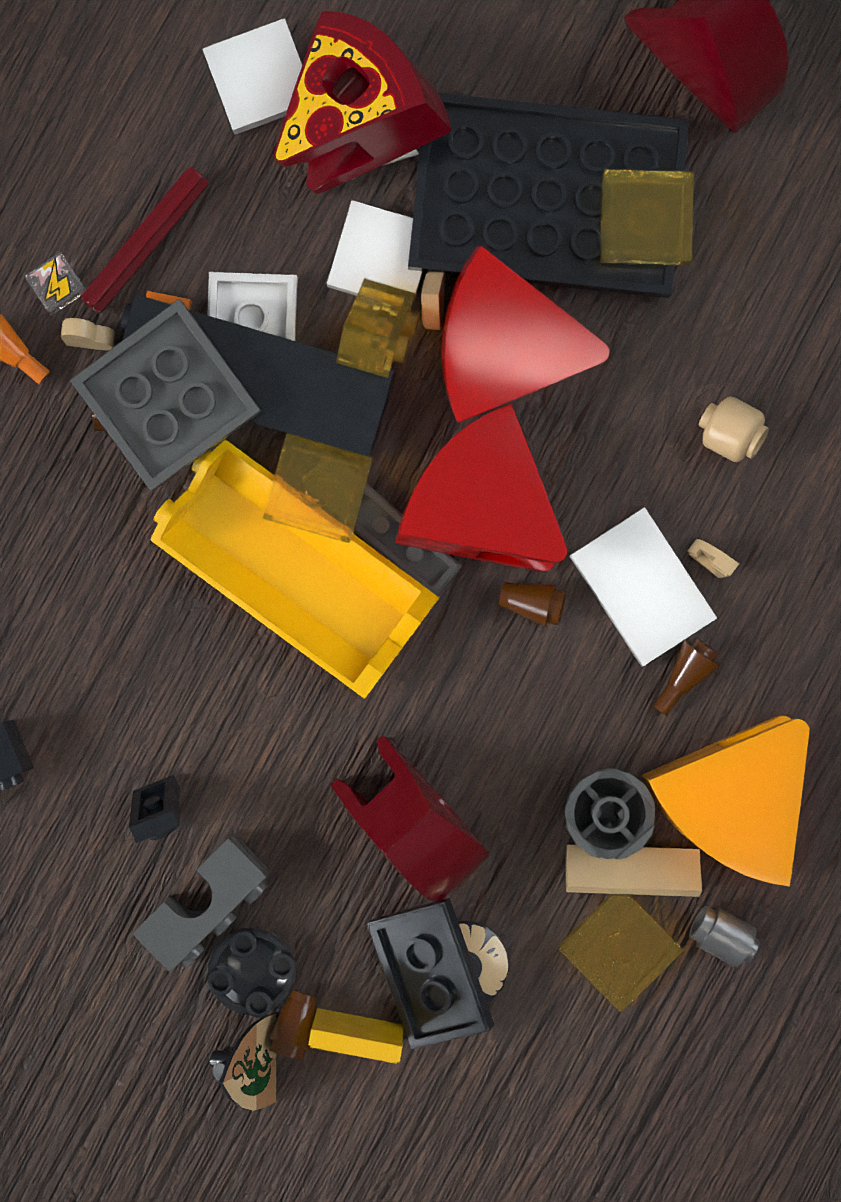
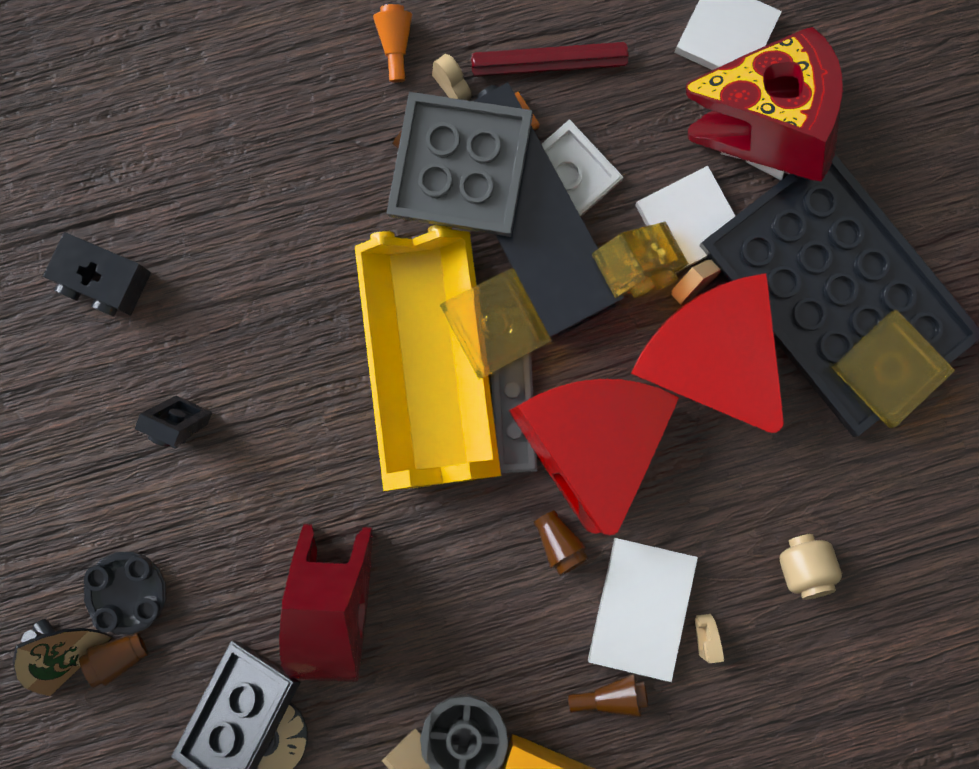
camera: 50 degrees right, 5 degrees down
tile [24,252,86,315] -> none
dark grey arch [132,833,270,972] -> none
yellow tile [308,1008,403,1064] -> none

